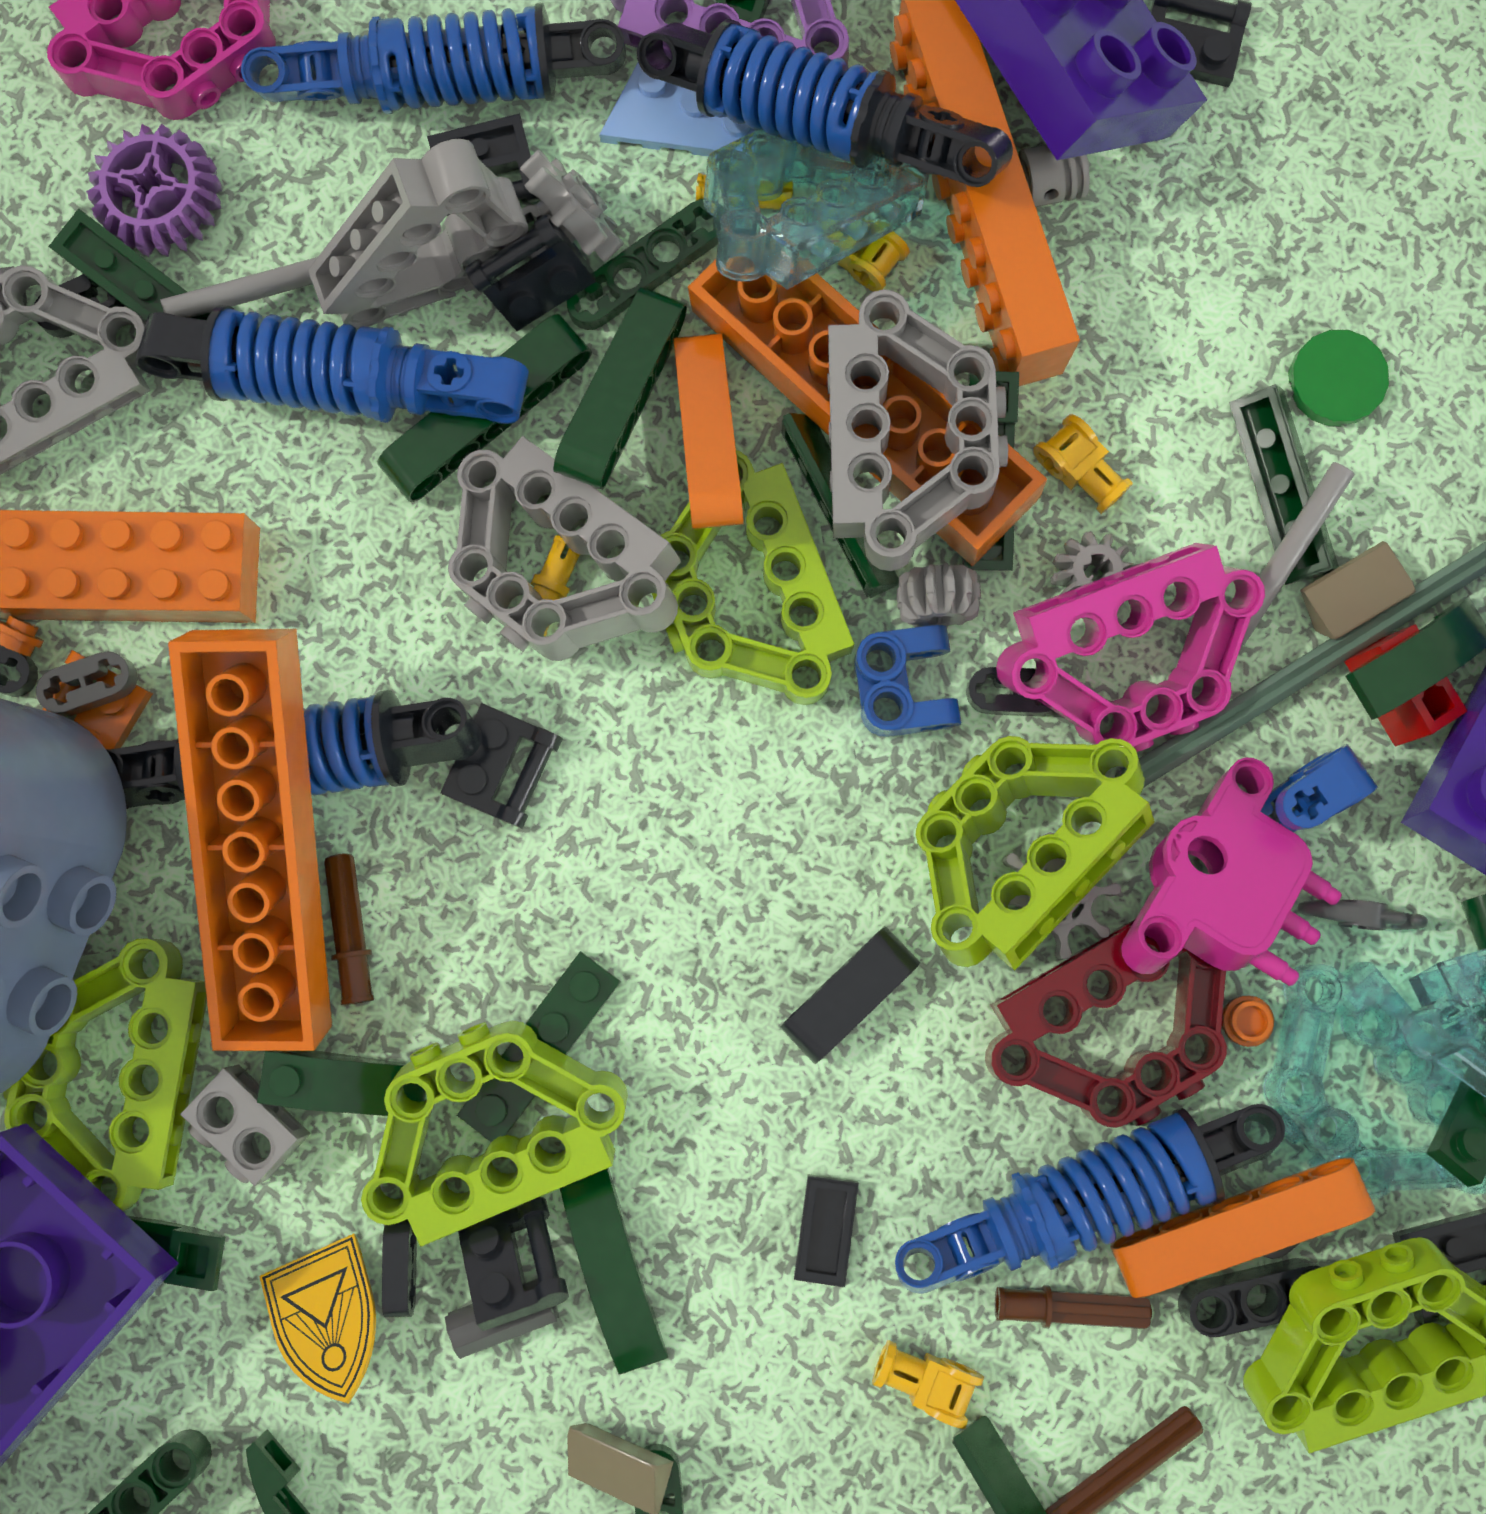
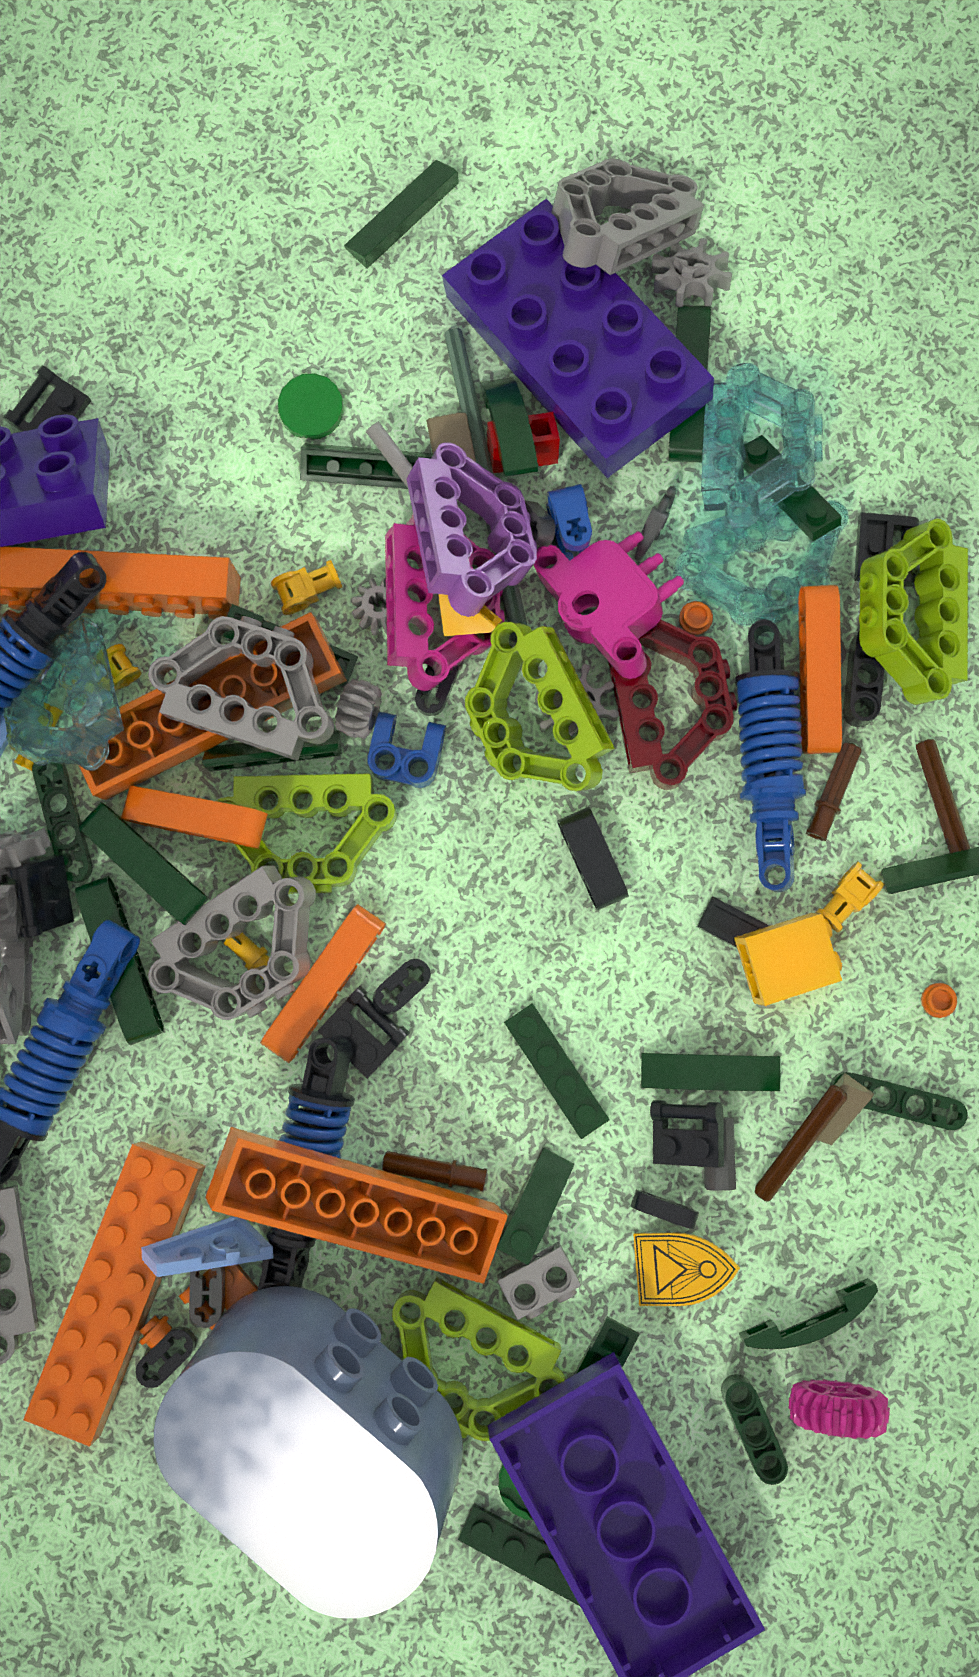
camera: 65 degrees left, 0 degrees up
lime brick [361,1020,628,1247] -> none
light grey piece [1018,144,1090,207] -> none
none -> light blue wing [141,1216,273,1277]
none -> orange beam [260,904,386,1063]
none -> black beam [372,959,431,1015]
none -> medium lavender brick [406,442,537,617]
none -> yellow slope [438,594,502,636]
none -> dark grey beam [525,500,555,547]
none -> yellow brick [734,913,842,1006]
none -> reddish brown axle [754,1085,847,1202]

